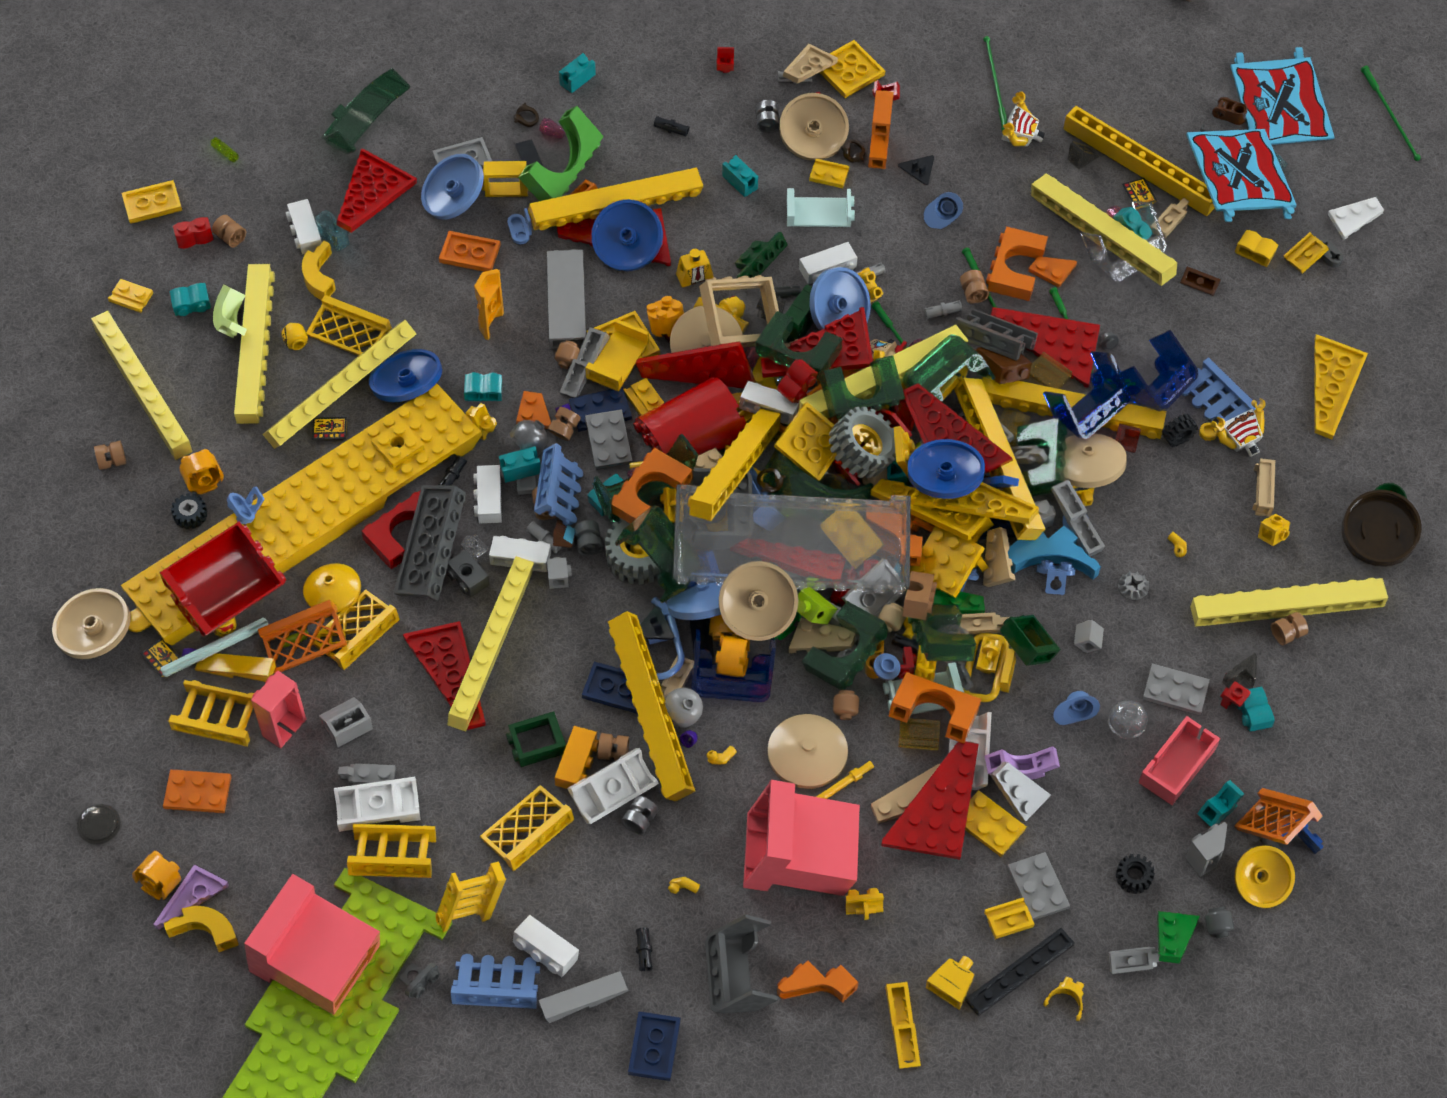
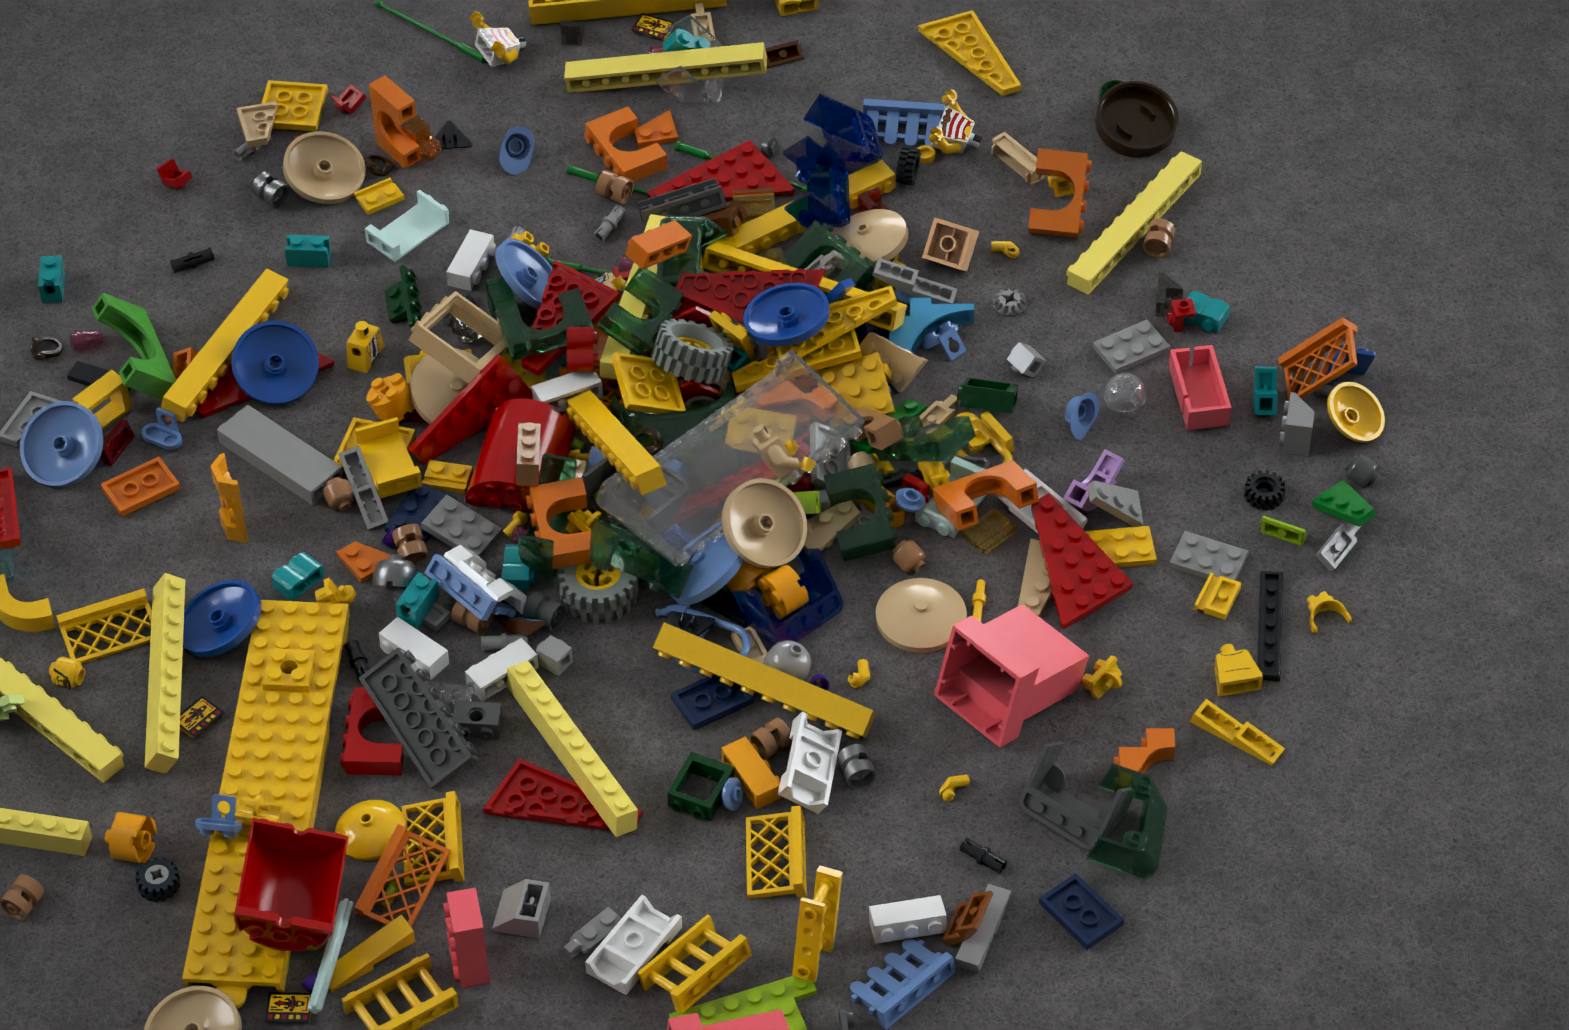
camera: 45 degrees left, 10 degrees down
none -> dark red tile [101,419,135,466]
none -> yellow hips [234,795,284,826]
none -> clear orange brick [401,115,441,160]
none -> white piece [443,545,527,614]
none -> medium nougat arch [516,422,541,486]
none -> orange brick [625,220,692,270]
none -> medium blue piece [721,777,744,811]
none -> tan torso [752,424,815,479]
none -> light nougat piece [922,217,979,271]
none -> dark orange slope [942,891,993,946]
none -> orange arch [1028,148,1092,239]
none -> clear green windscreen [1086,763,1168,879]
none -> lime slope [1260,516,1308,546]

